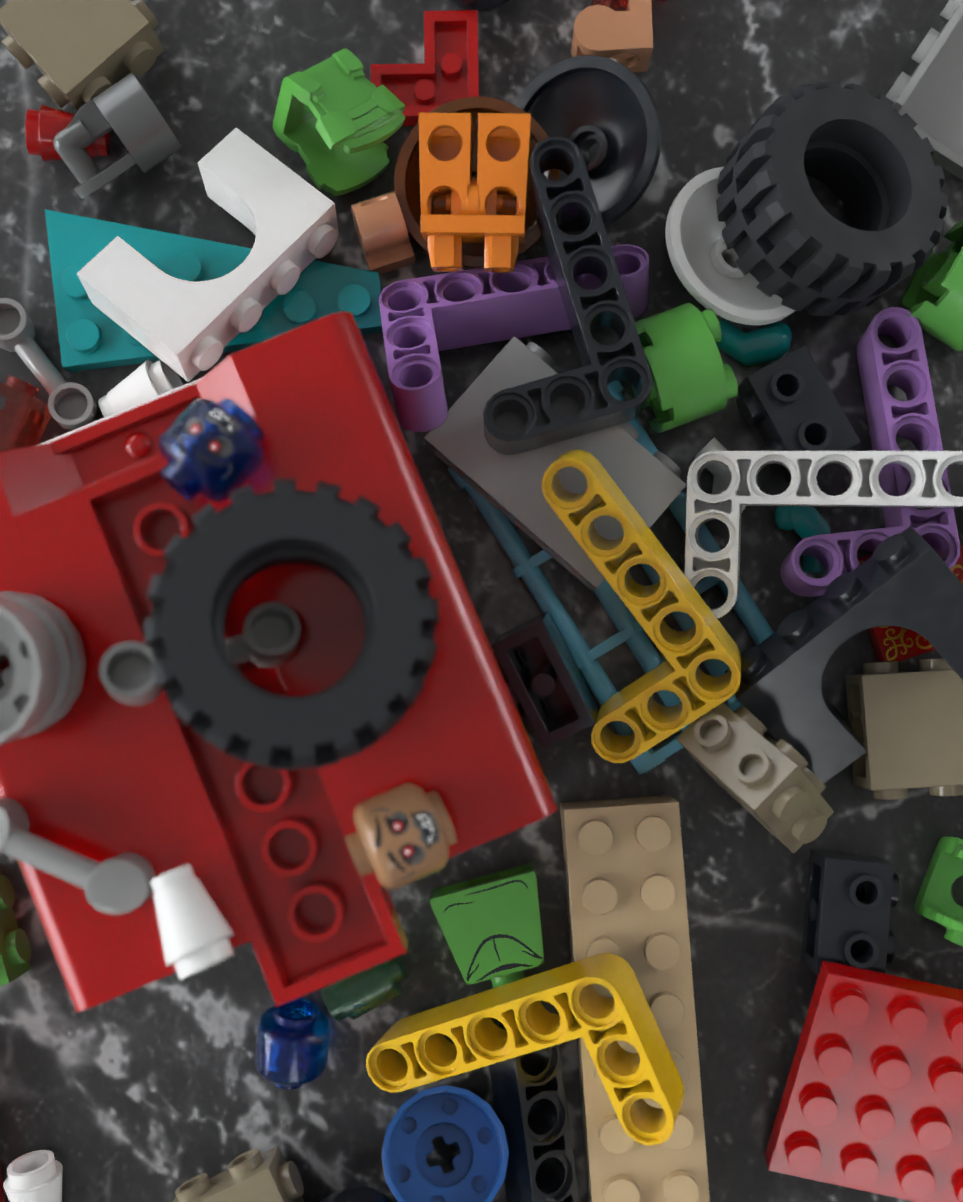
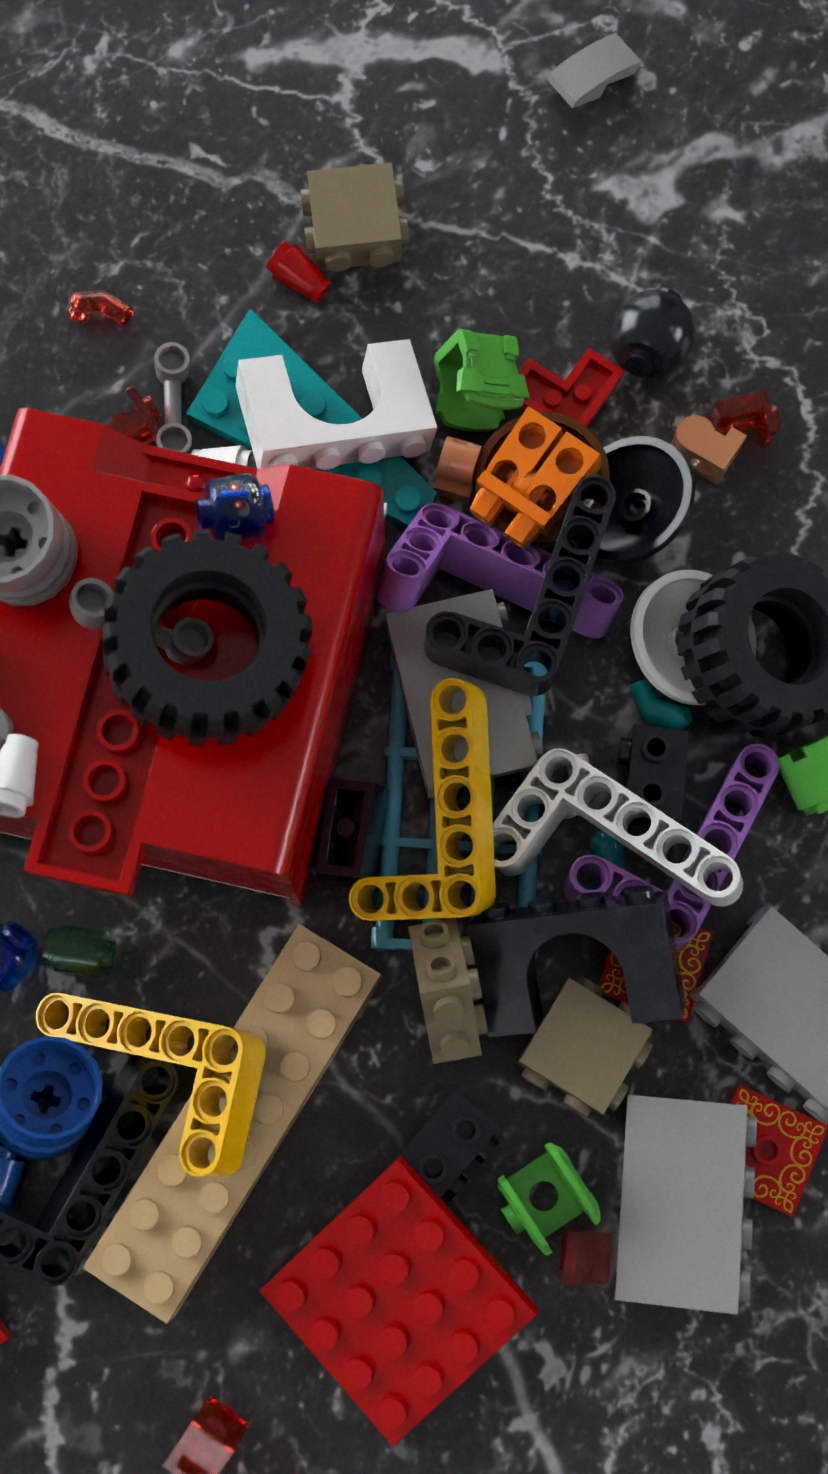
camera: 30 degrees right, 10 degrees down
dark grey piece [53,73,182,199] -> none
medium nougat head [344,782,457,890] -> none
bright green torso [429,862,544,988] -> none
bright green brick [630,303,738,433] -> none

